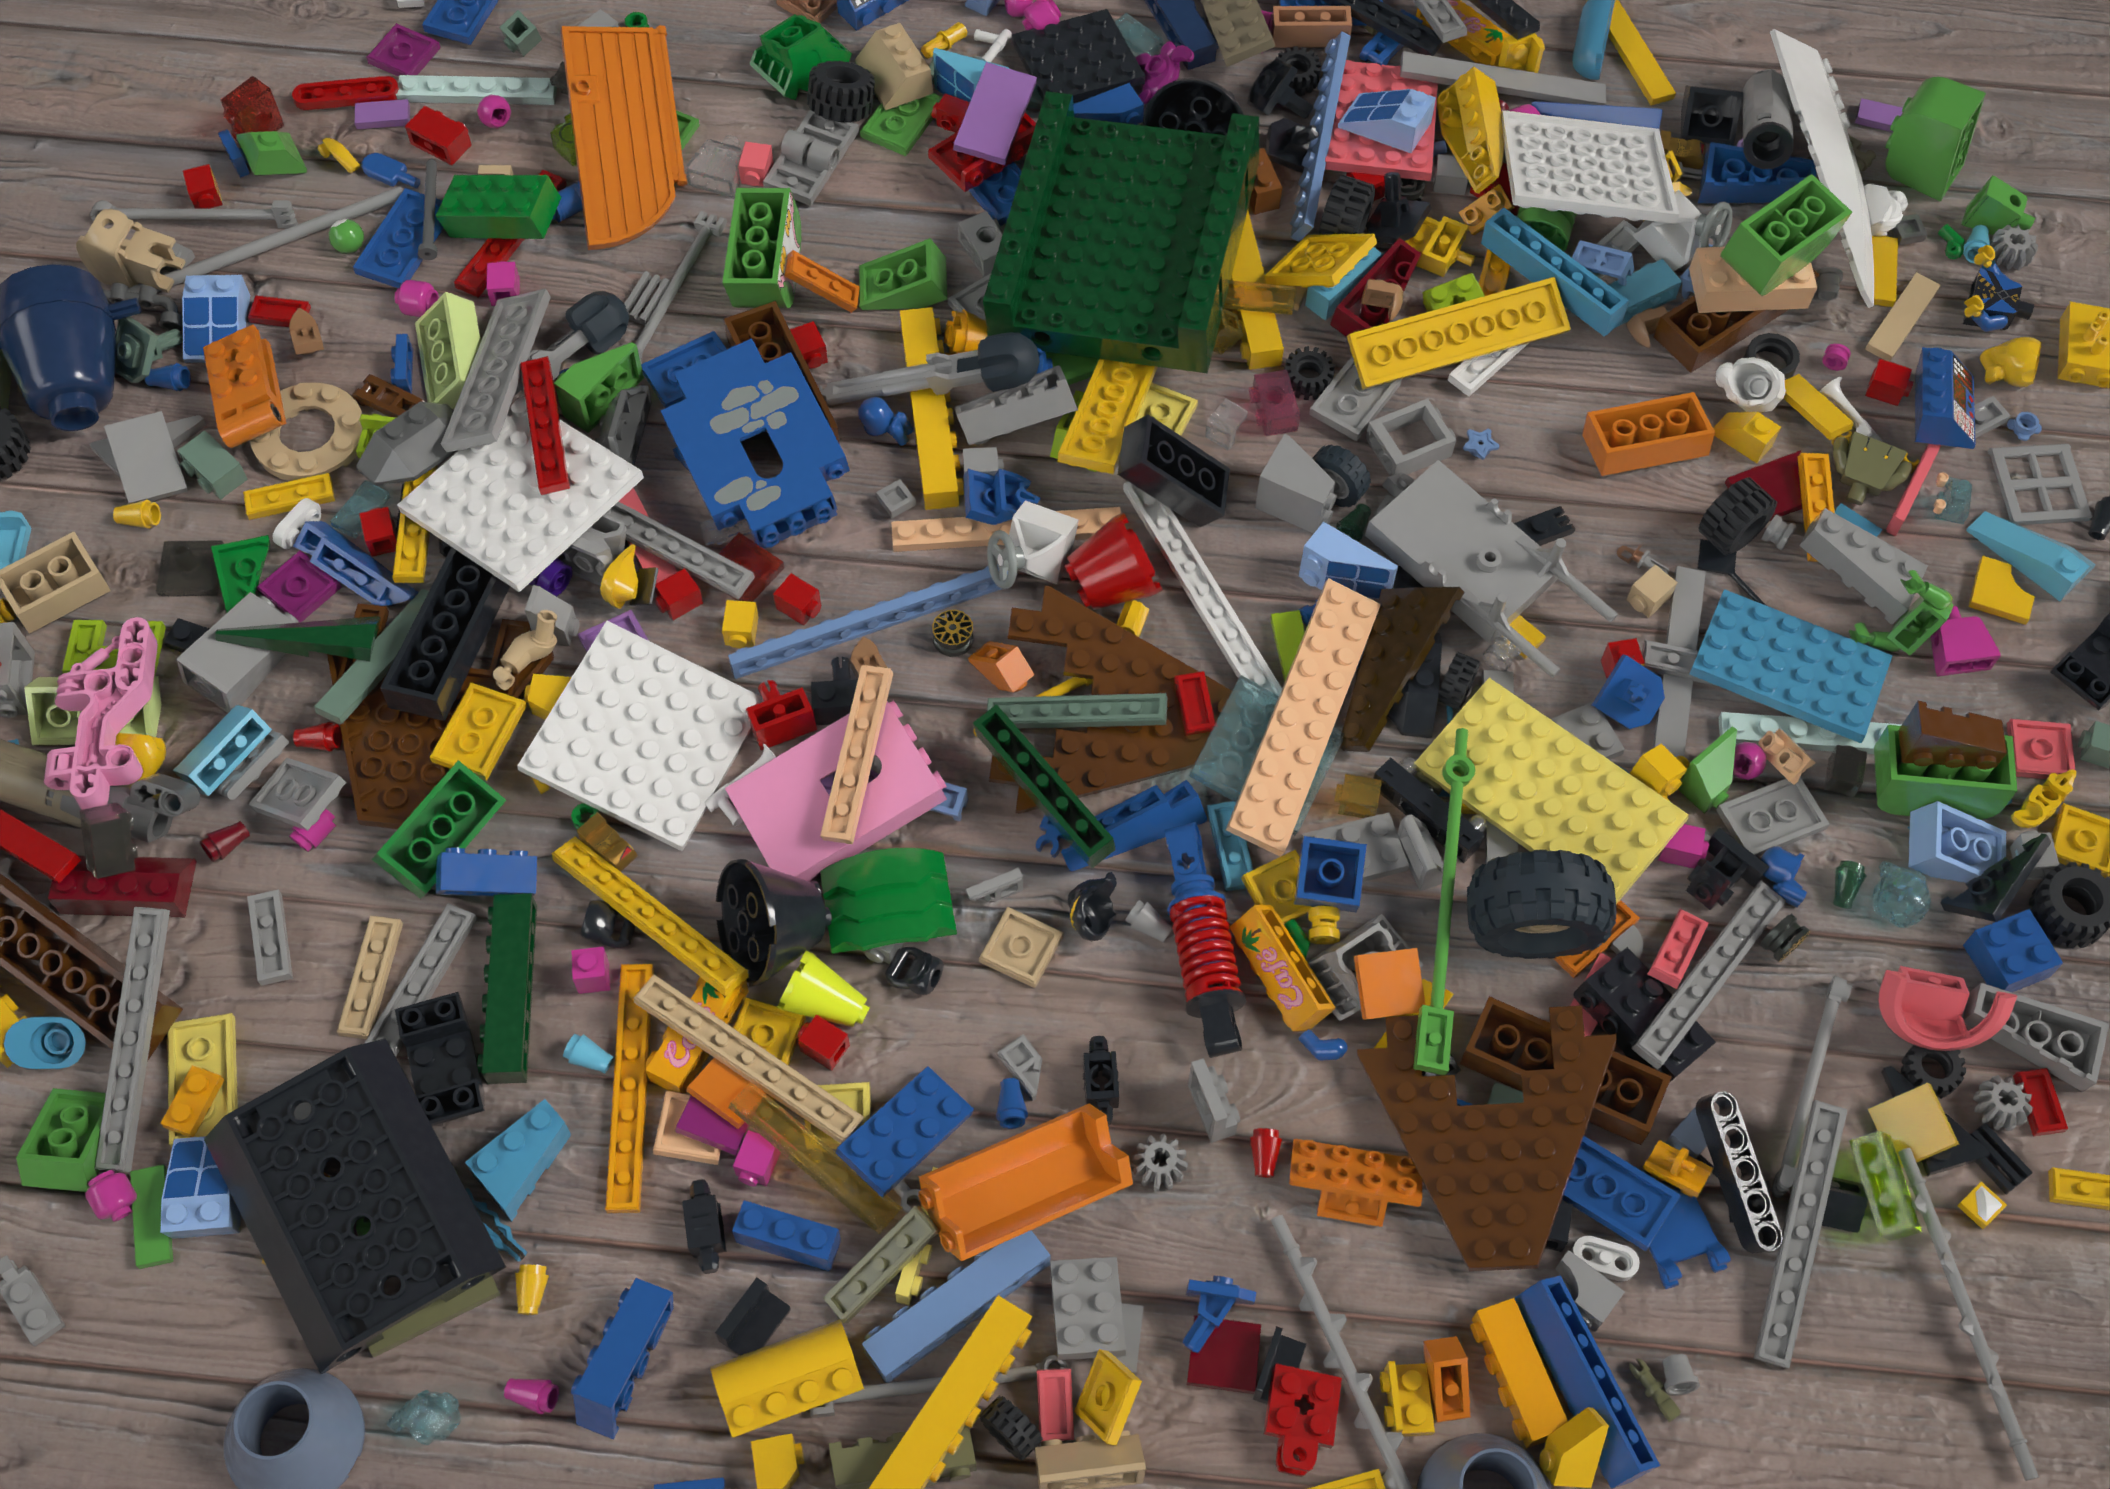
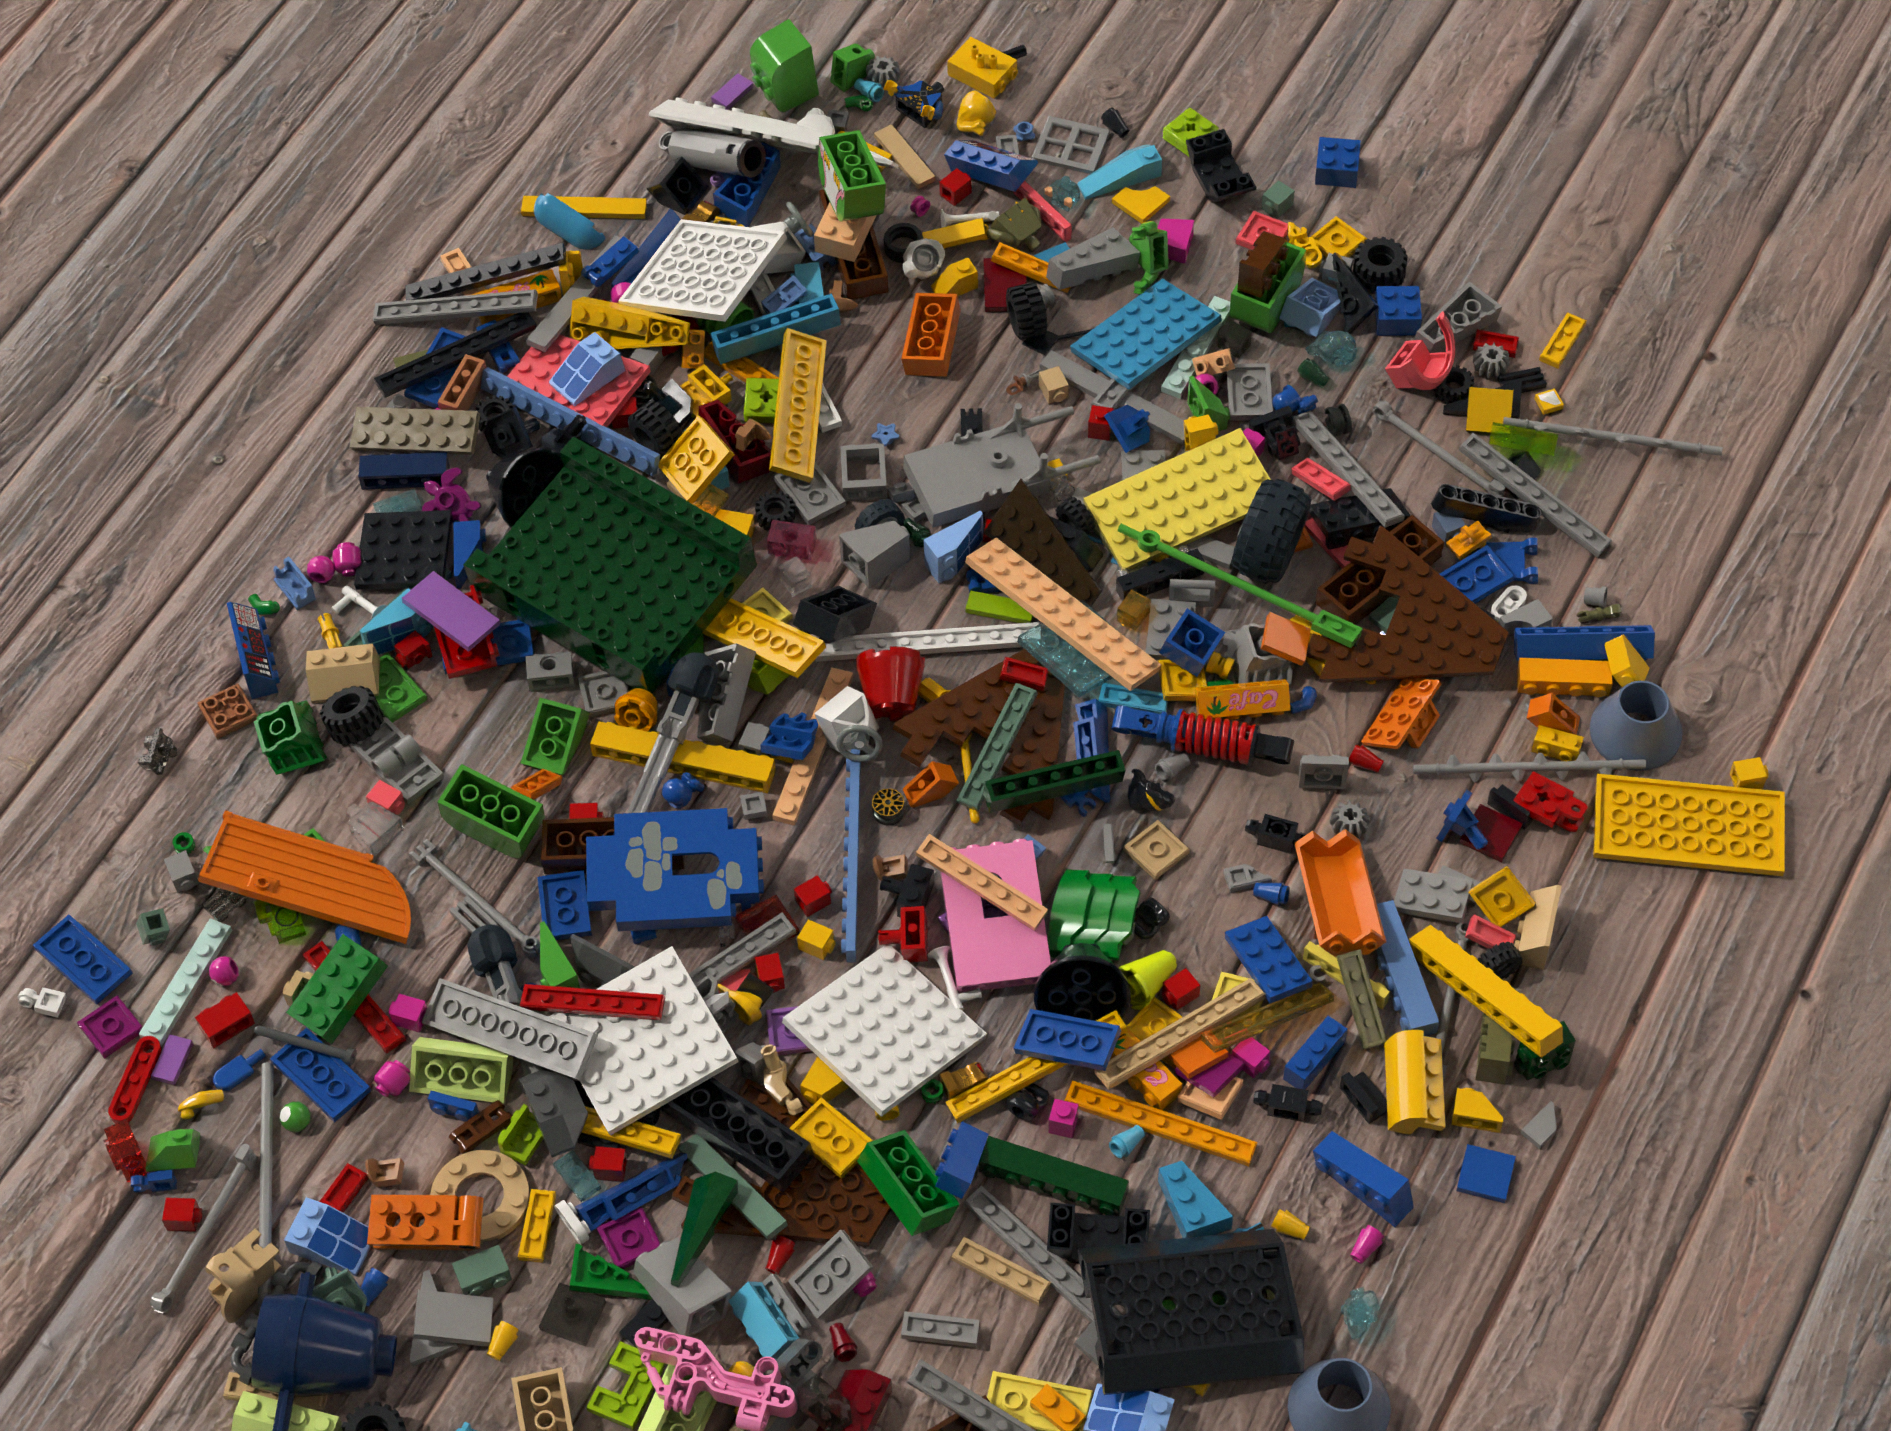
camera: 65 degrees left, 5 degrees down
none -> blue plate [581,236,639,287]
none -> blue plate [1013,1009,1121,1071]

